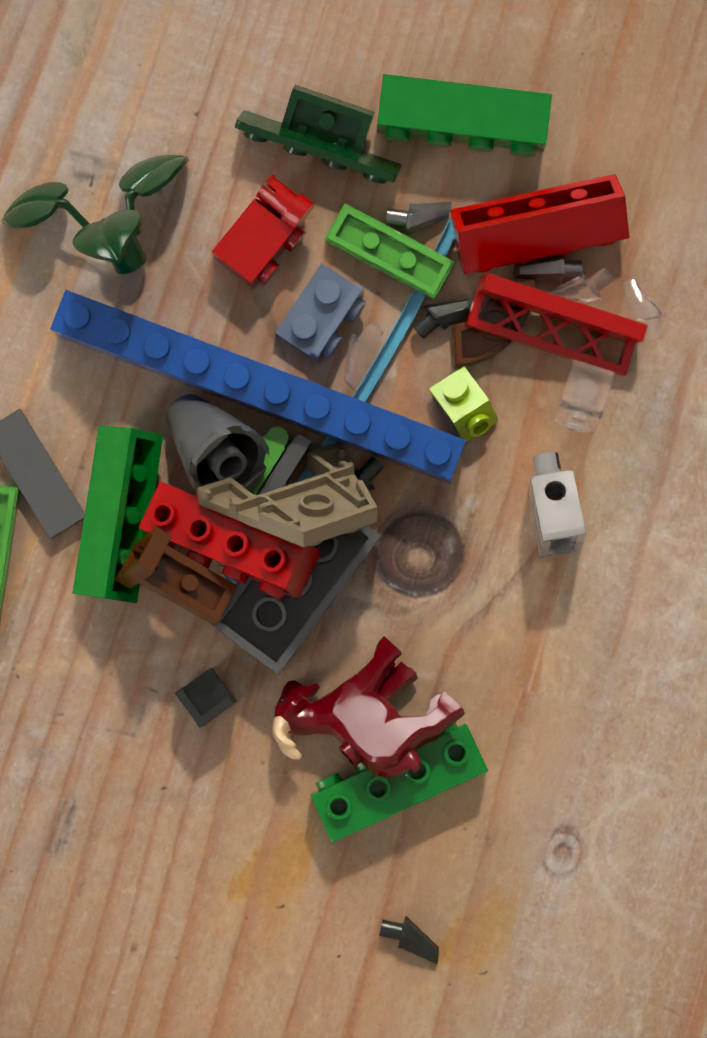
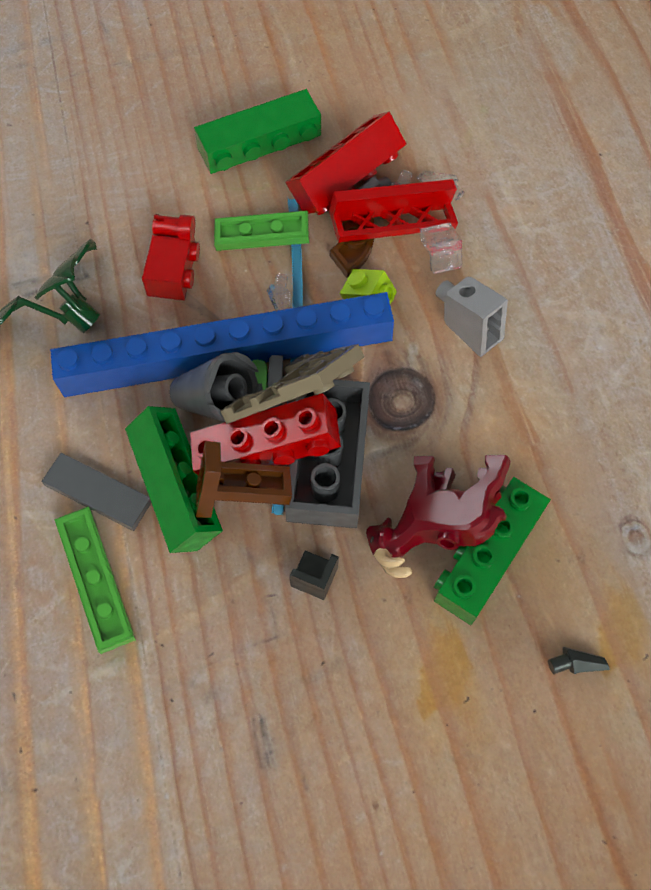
camera: 30 degrees left, 20 degrees down
dark green bracket [235,84,402,184] -> none
sand blue bracket [275,263,366,363] -> none
flat silver bar [386,201,452,235] -> none
pearl dark grey bar [413,299,472,339] -> none

